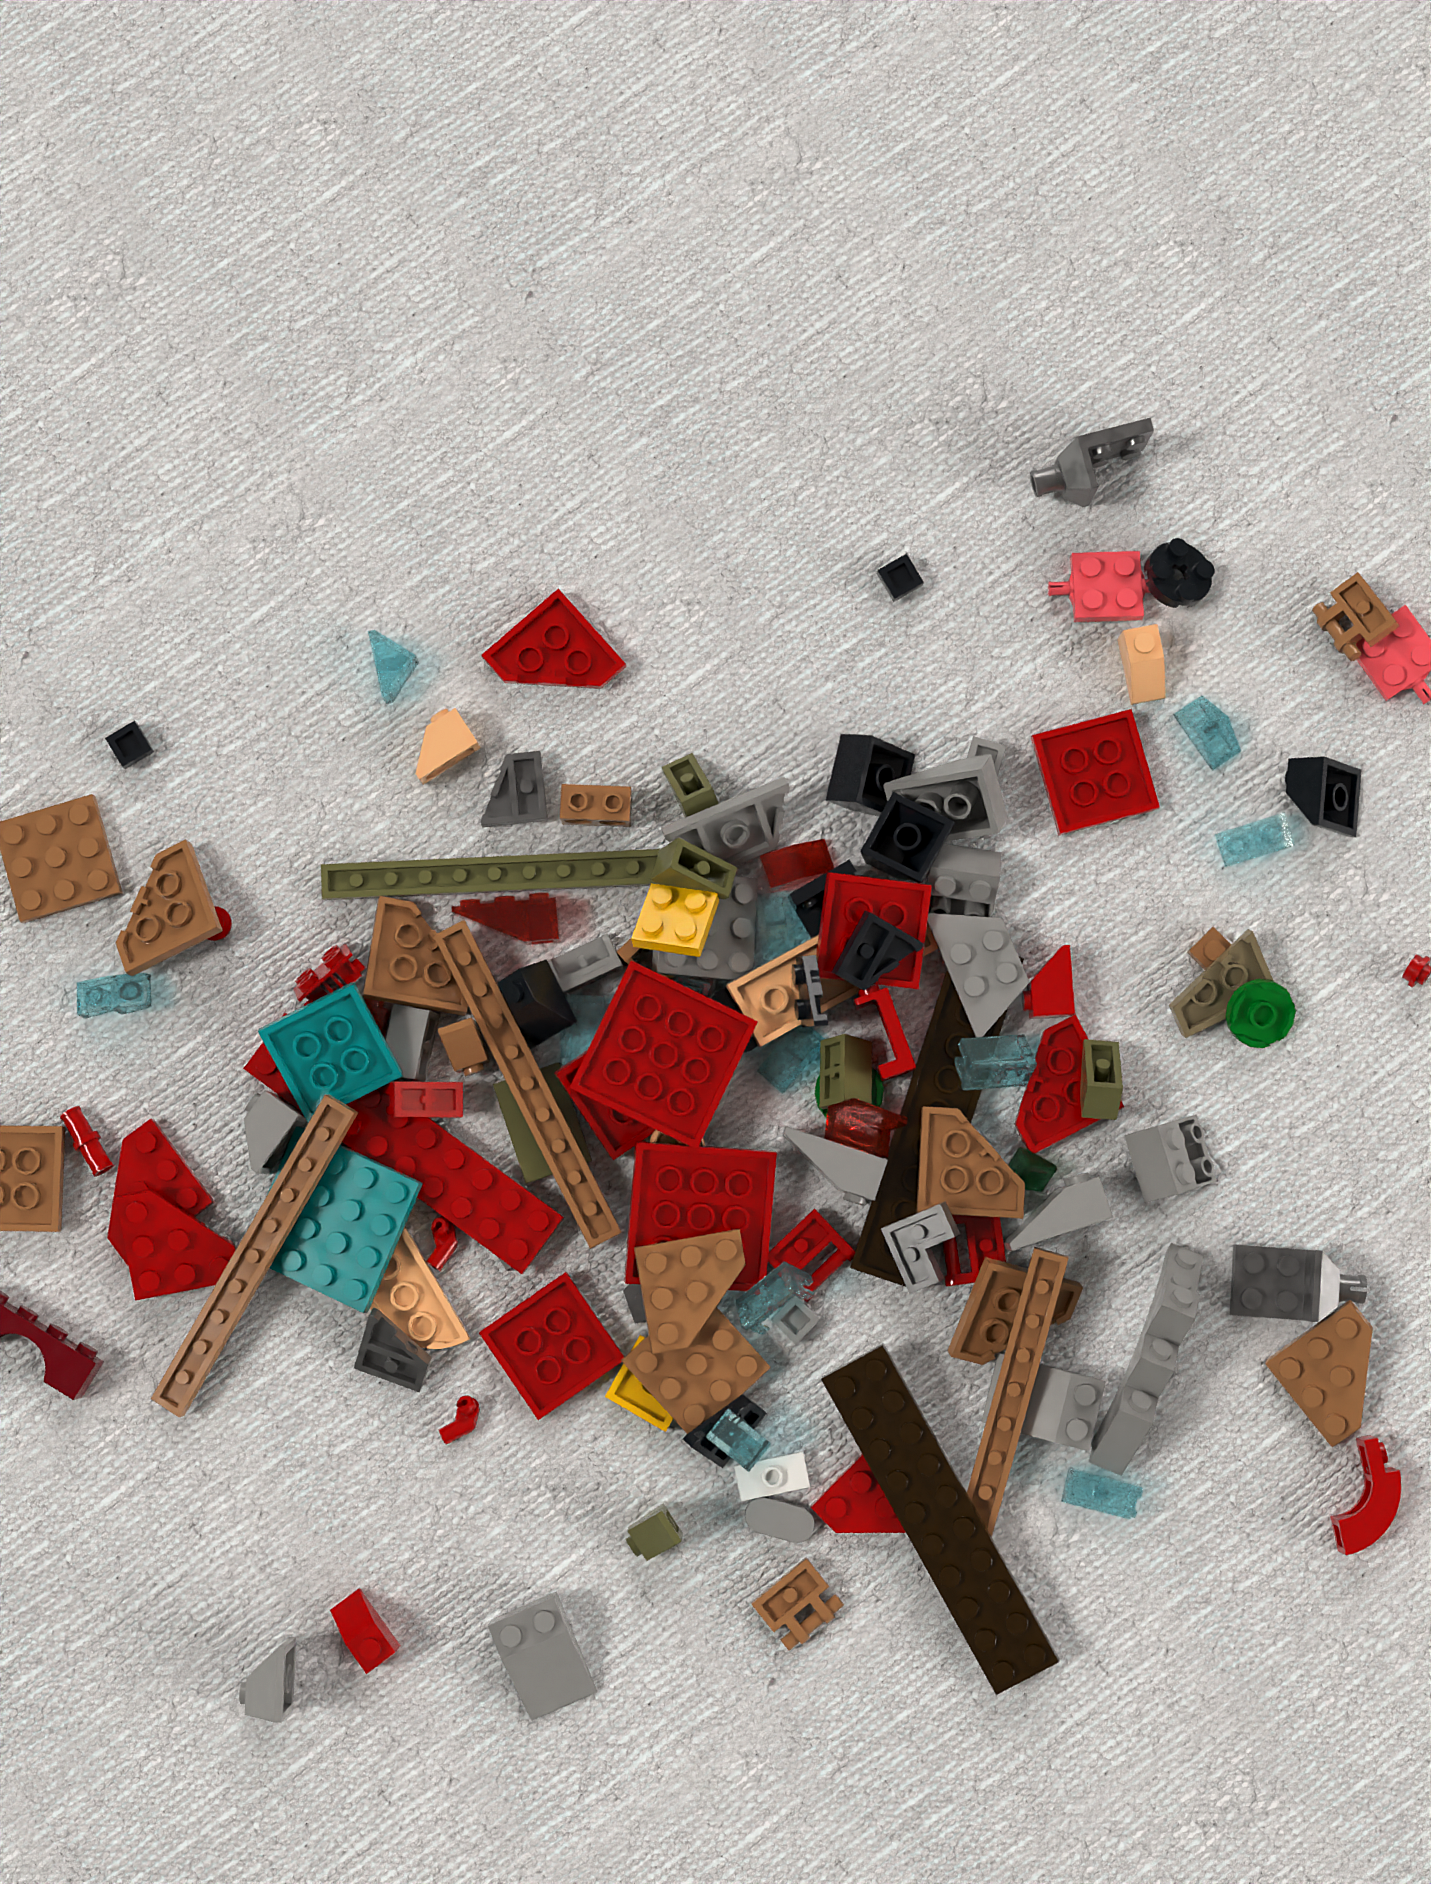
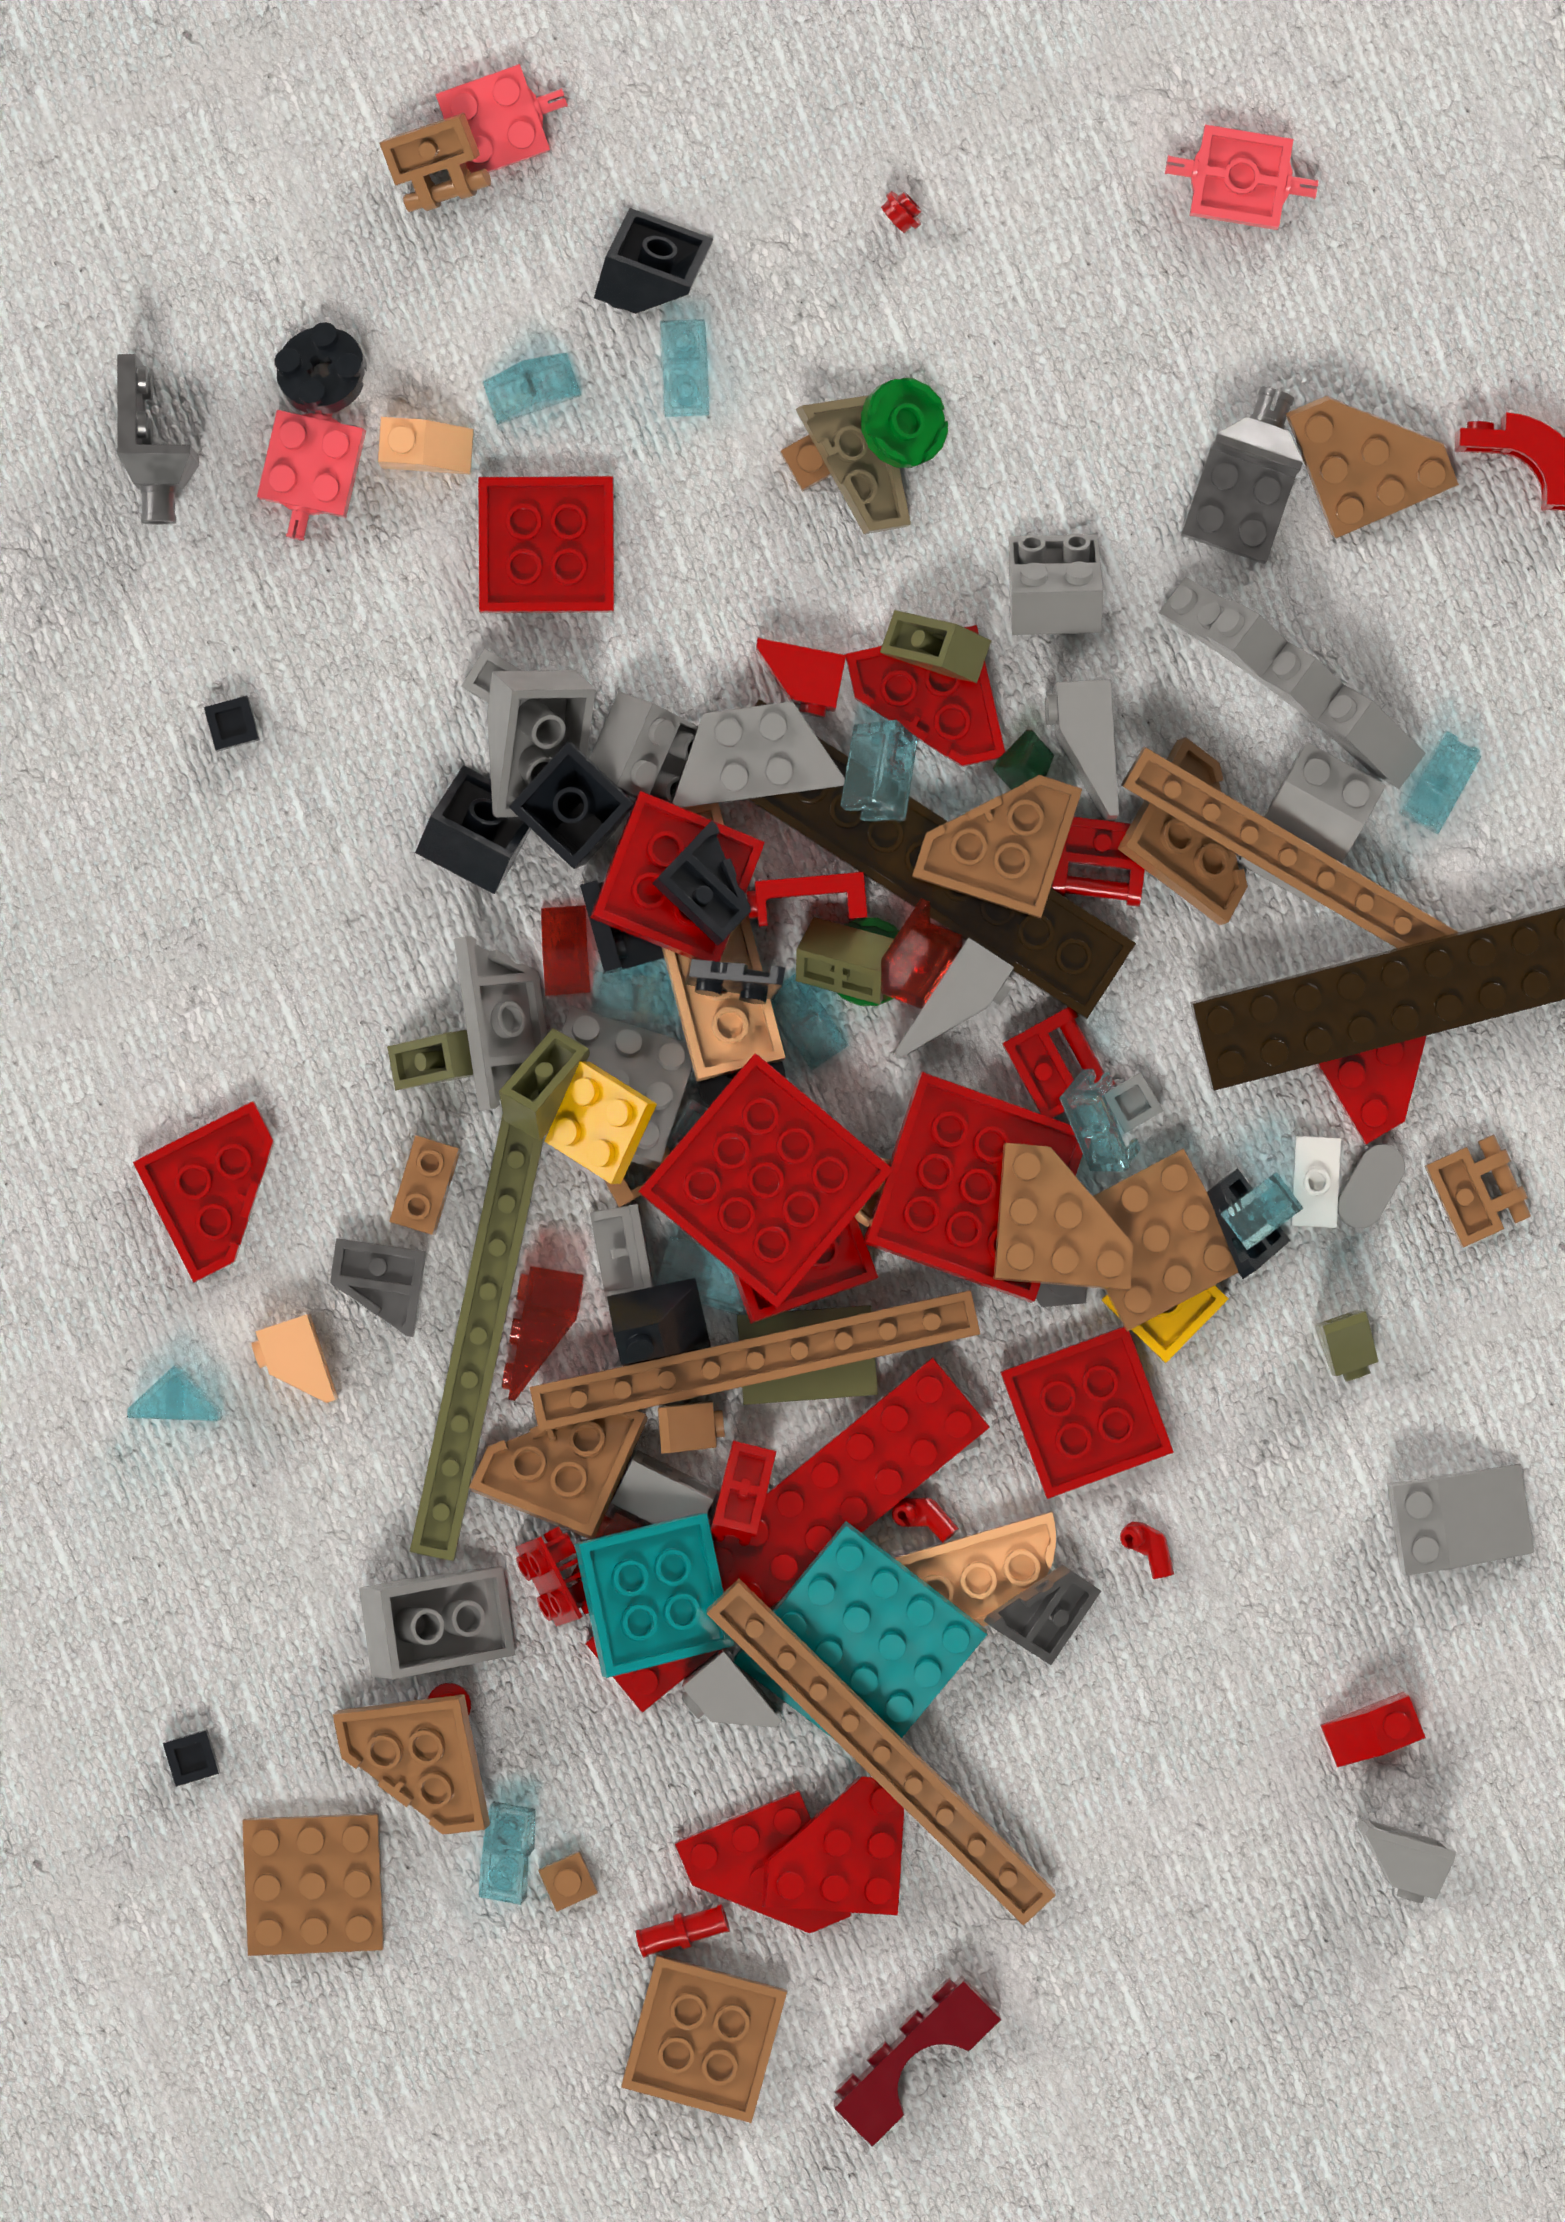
camera: 80 degrees left, 5 degrees up
flat silver plate [881,1201,960,1294] -> none
none -> light grey slope [359,1566,516,1680]
none -> medium nougat plate [538,1850,598,1912]

